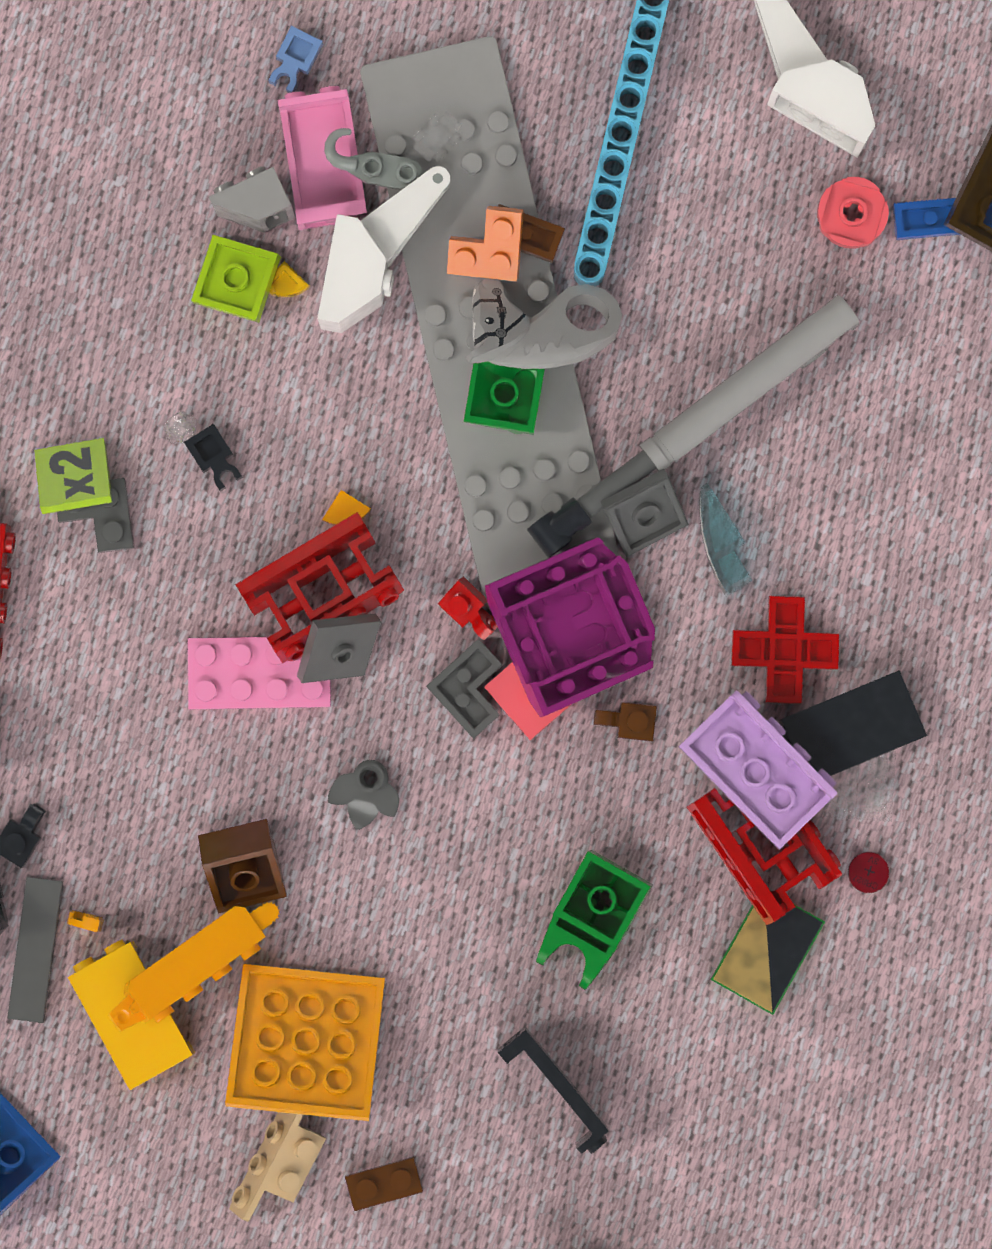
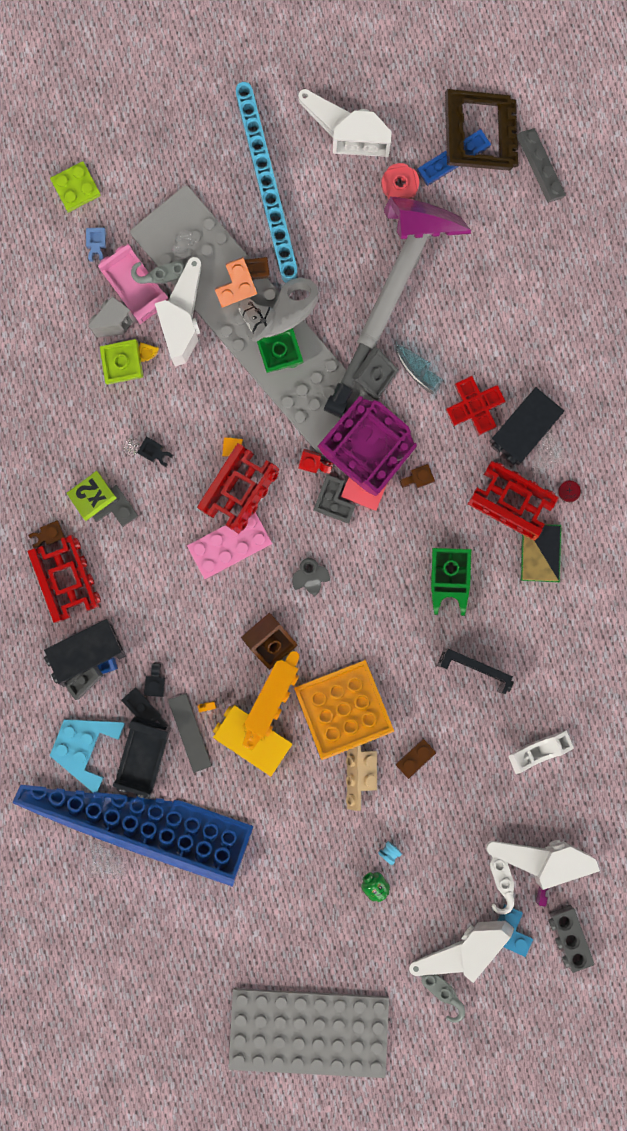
camera: 30 degrees left, 0 degrees up
dark grey plate [297,613,381,683] -> none
lavender bracket [678,690,838,850] -> none
none -> magenta wedge [384,196,471,239]

